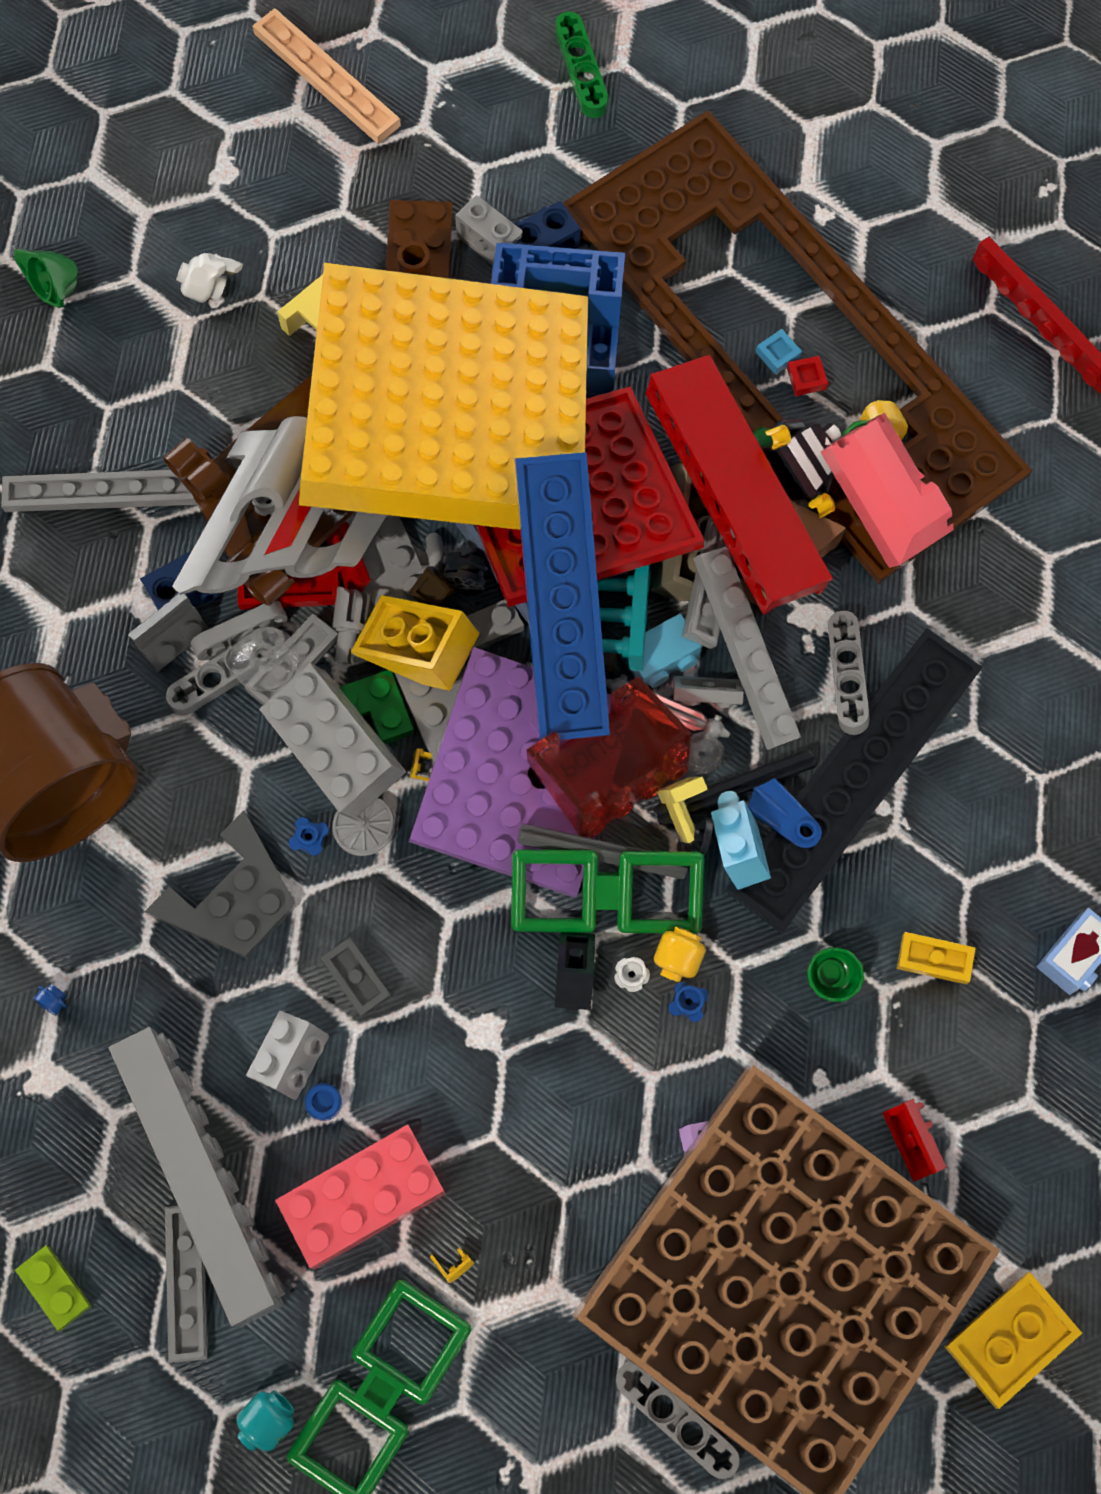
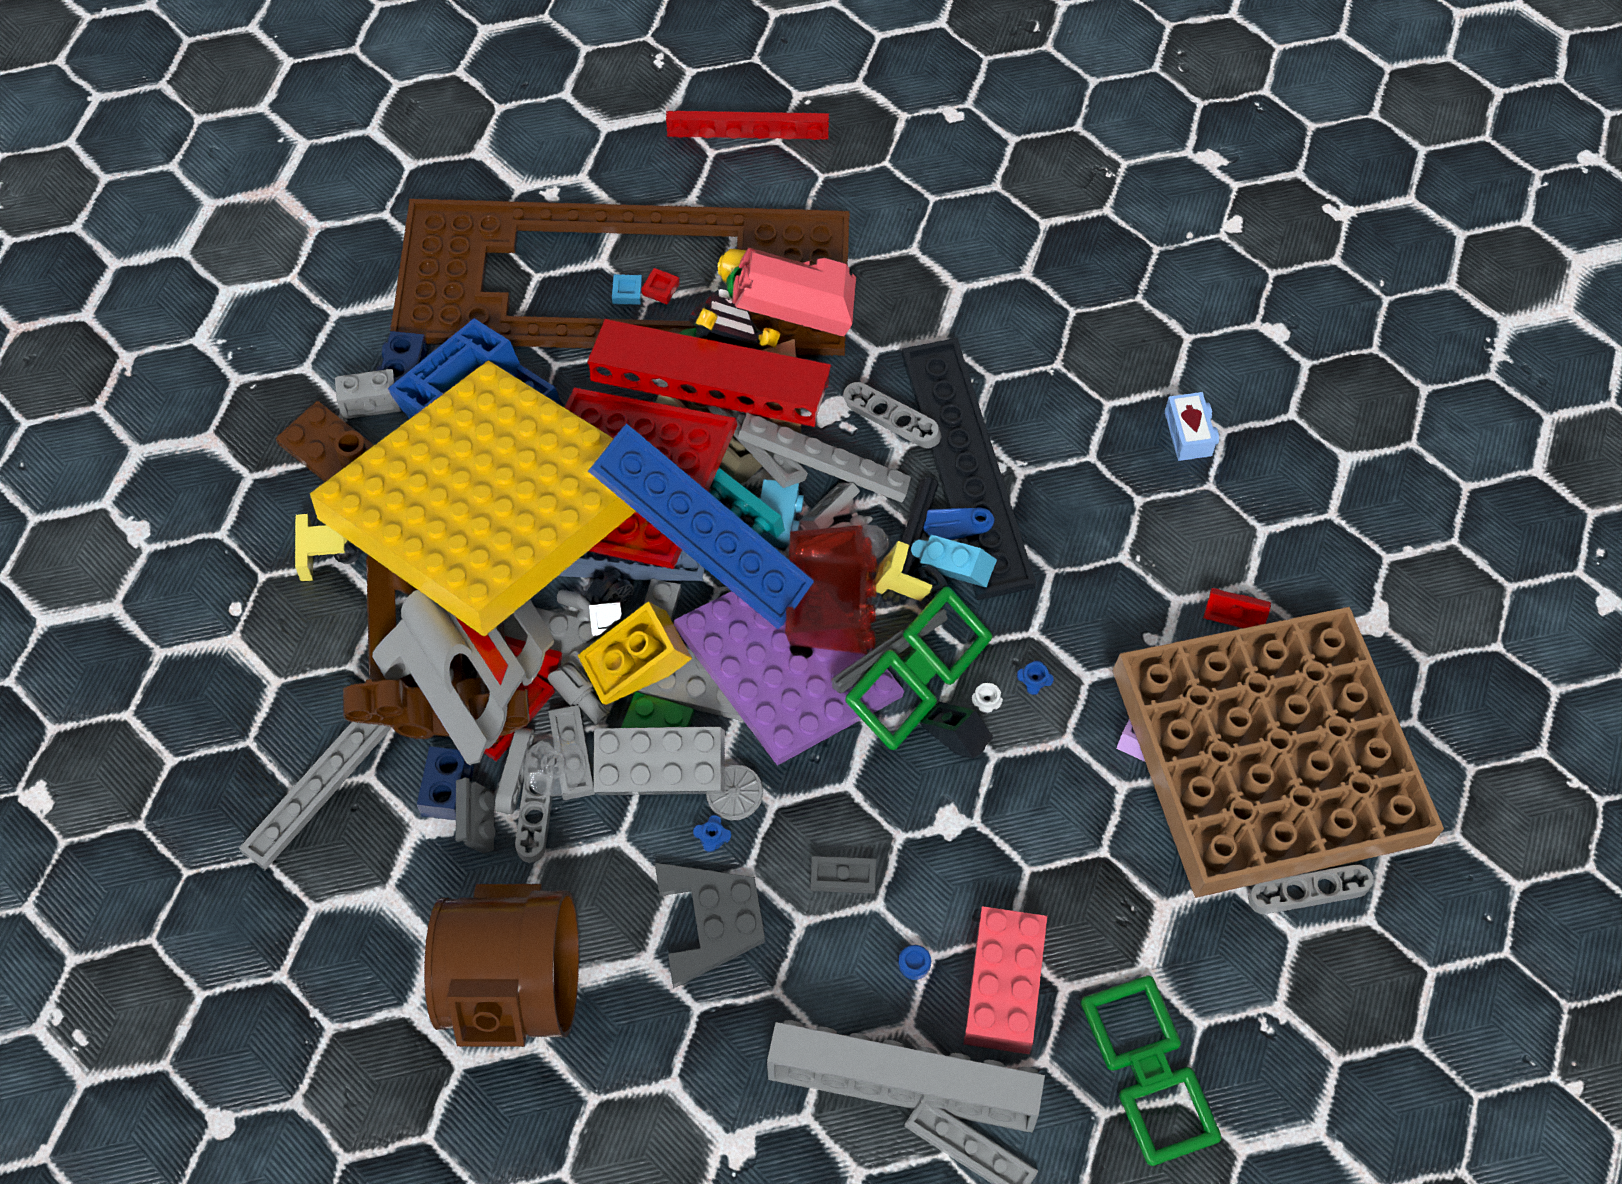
camera: 50 degrees left, 10 degrees down
green hat [14,249,78,309] -> none
blue plate [33,983,67,1016] -> none
white head [176,253,243,303] -> none
teal head [237,1390,294,1452] -> none
light grey bracket [246,1010,329,1100] -> none
light nougat plate [252,8,401,144] -> none
yellow piece [410,748,432,781] -> none
yellow piece [430,1248,475,1283] -> none
green beam [555,11,608,118] -> none
yellow head [653,926,706,983] -> none
green hair [806,947,865,1002] -> none
yellow plate [896,932,975,985] -> none
yellow plate [944,1272,1082,1409] -> none

